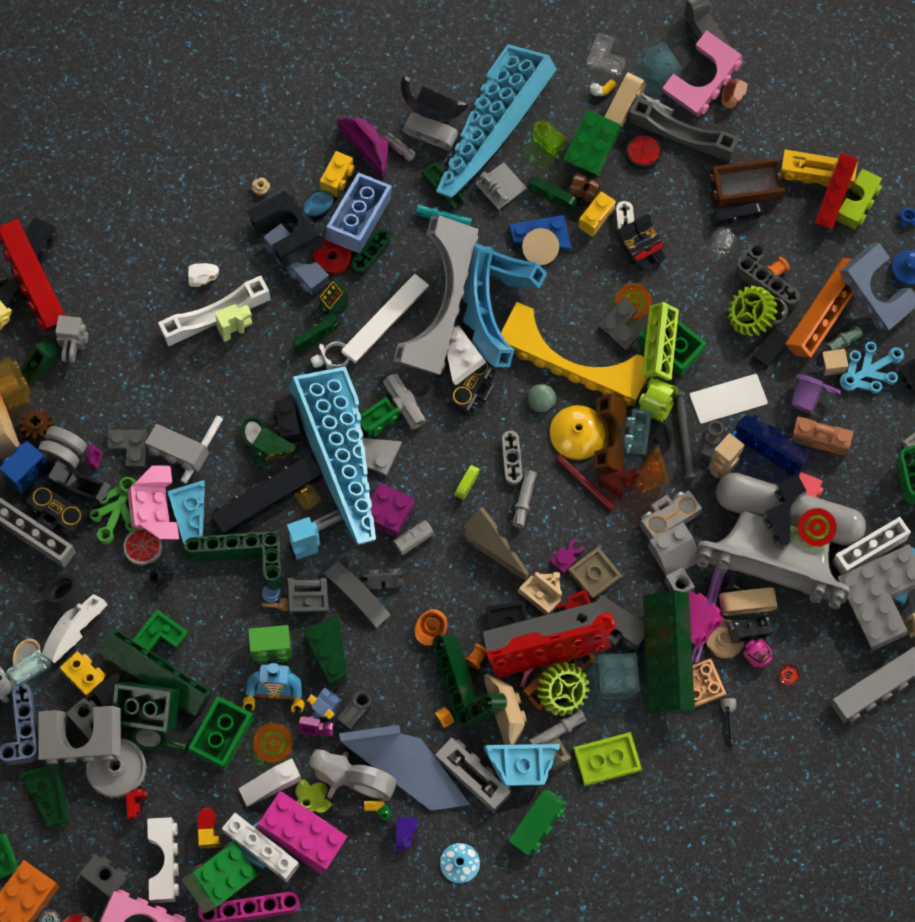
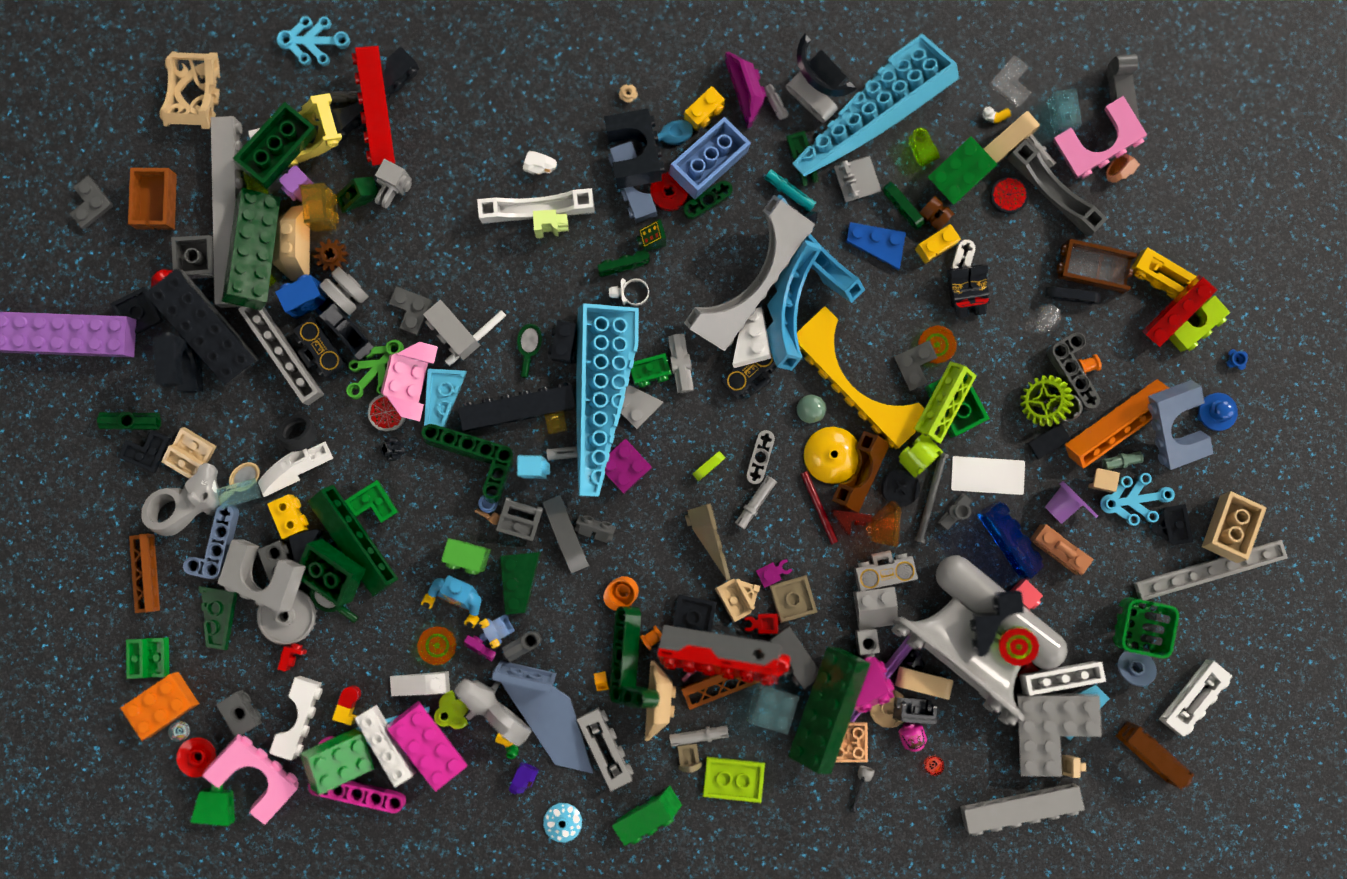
camera: 20 degrees right, 15 degrees up
magenta tile [86,444,103,470] -> none
green brick [188,696,254,771] -> none
dark green slope [248,426,296,461] -> none
white tile [341,274,429,364] -> none
light grey axle [393,520,434,555] -> none
medium azure wing [484,744,560,786] -> none
tan tile [522,228,559,266] -> none
lime gear [537,662,590,716] -> none
clear light blue brick [624,409,652,455] -> none
tan arch [708,433,744,478] -> none

